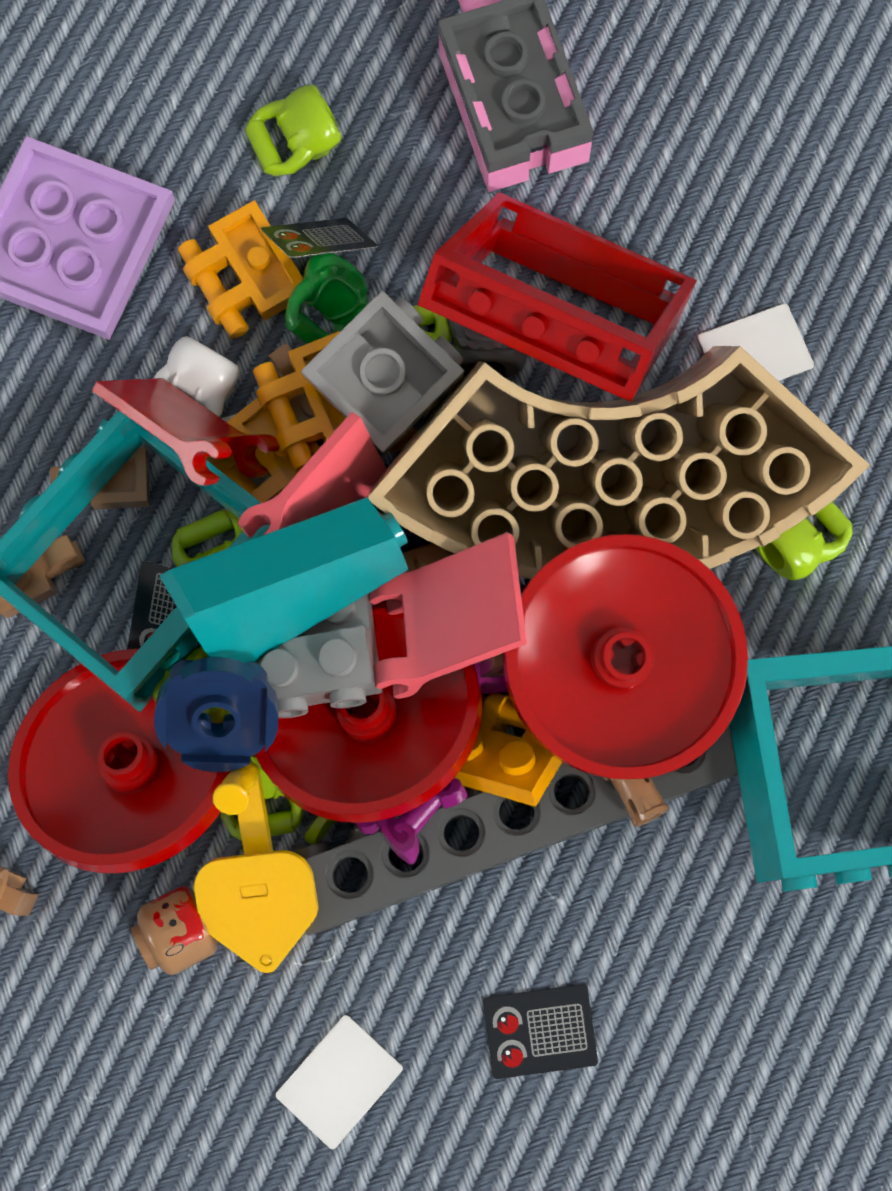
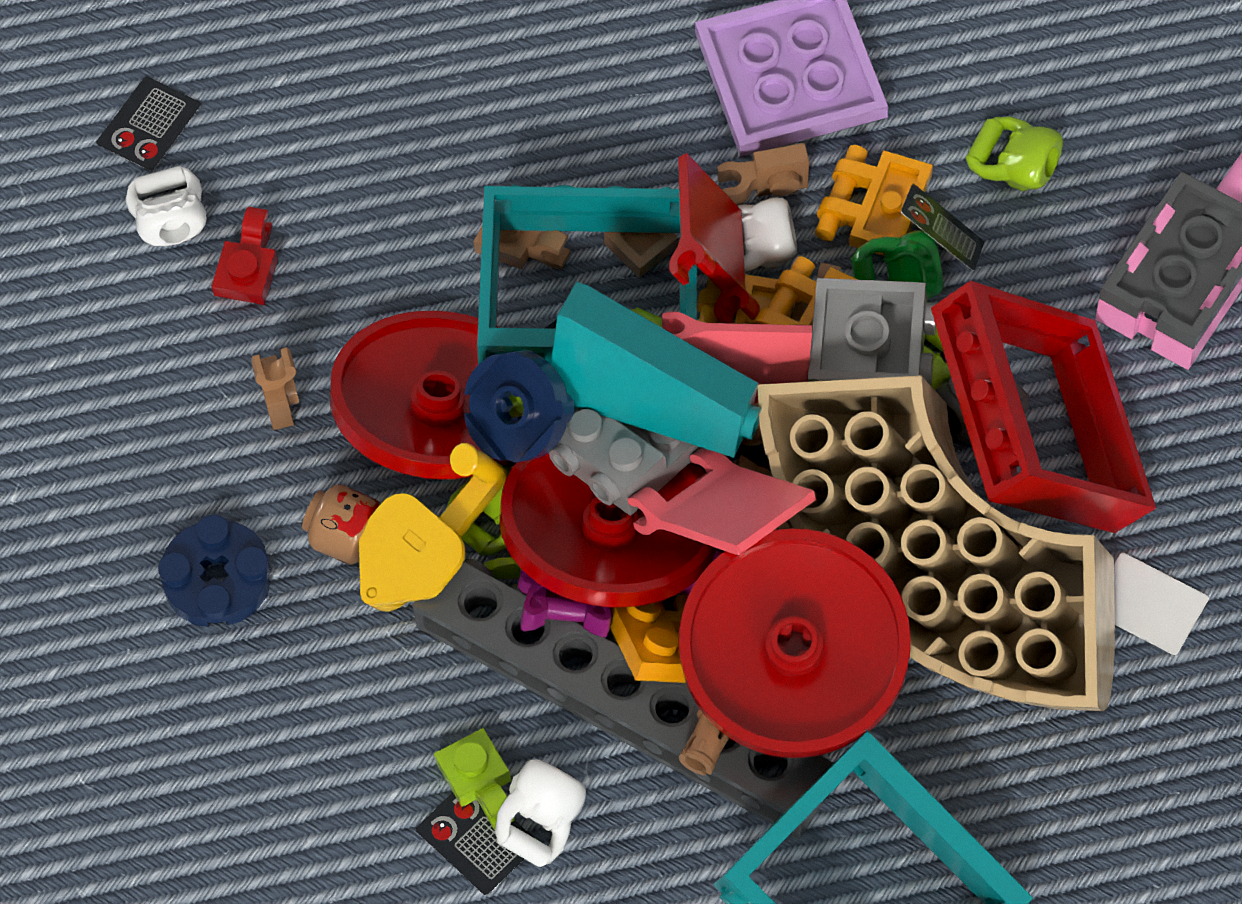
camera: 50 degrees right, 15 degrees down
white sticker [276,1015,403,1149] -> none
lime piece [756,501,853,581] -> none
none -> dark blue plate [158,515,270,627]
none -> lime plate [434,728,515,830]
none -> white piece [495,759,586,867]
none -> medium nougat plate [717,143,809,205]

